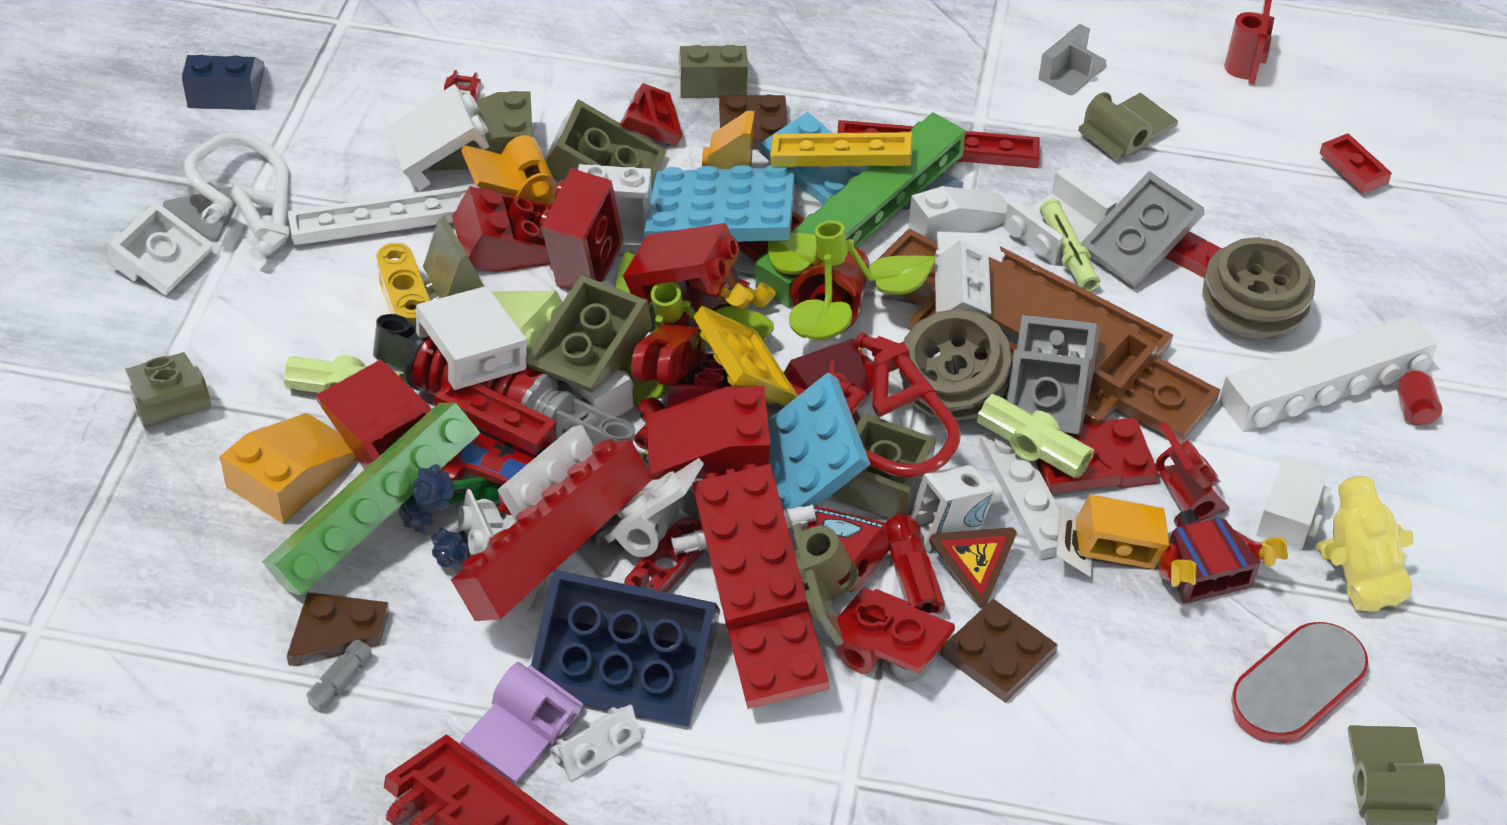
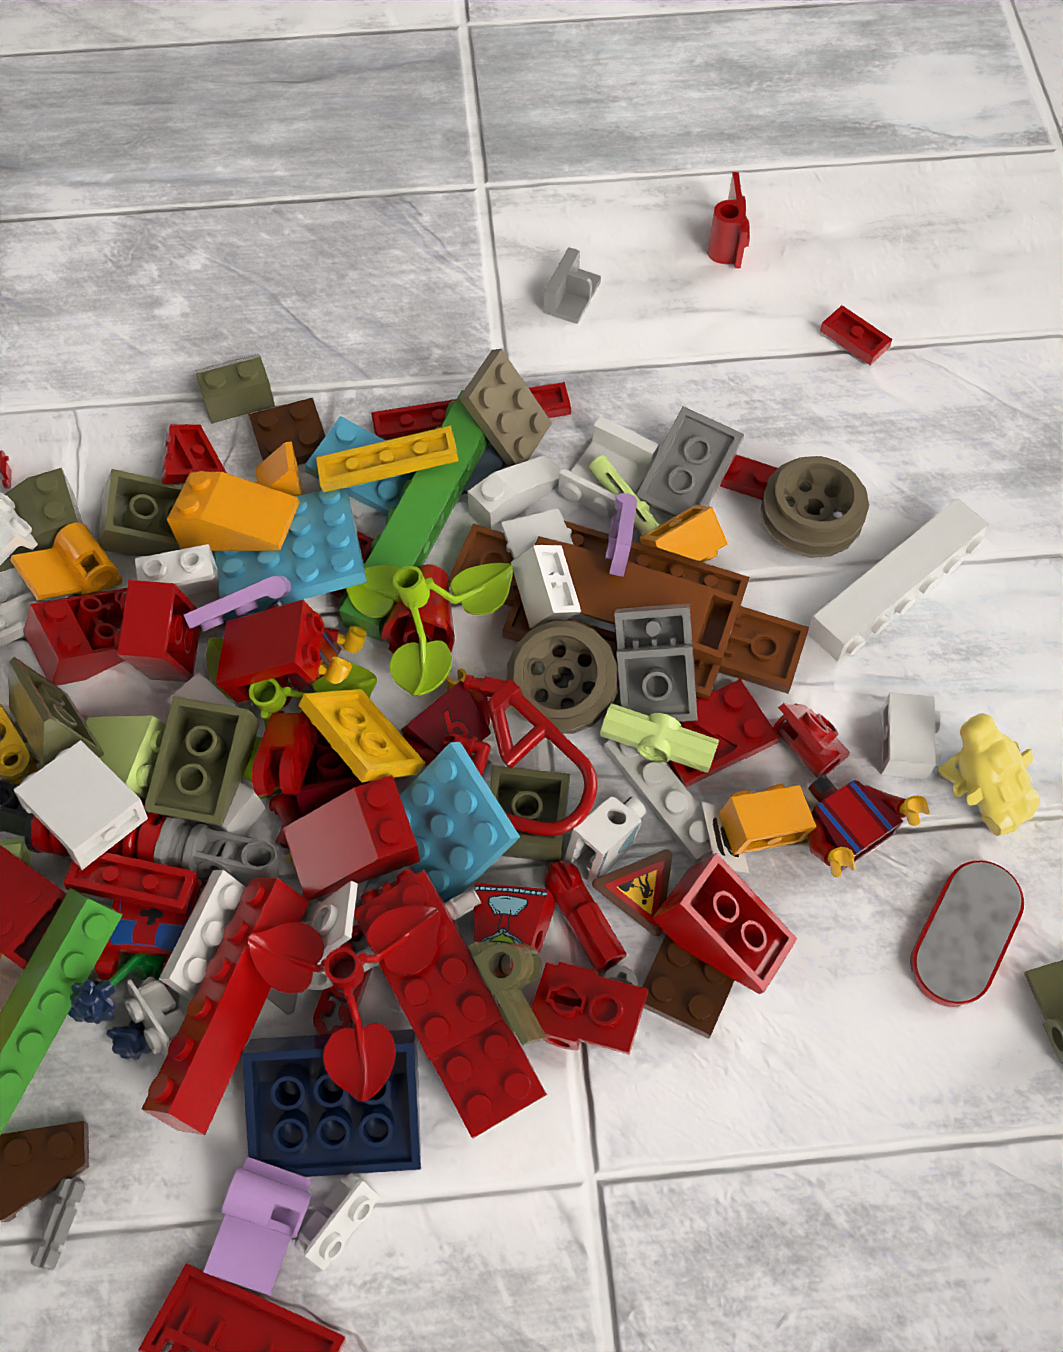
camera: 15 degrees left, 15 degrees up
olive piece [1078,92,1178,160] -> none
red brick [1397,370,1443,425] -> none
none -> light orange slope [167,471,300,551]
none -> lavender plate [184,575,291,632]
none -> red plant [248,905,441,1102]
none -> dark tan plate [459,349,552,467]
none -> lavender plate [605,493,637,577]
none -> light orange slope [639,504,728,562]
none -> red slope [652,852,798,995]

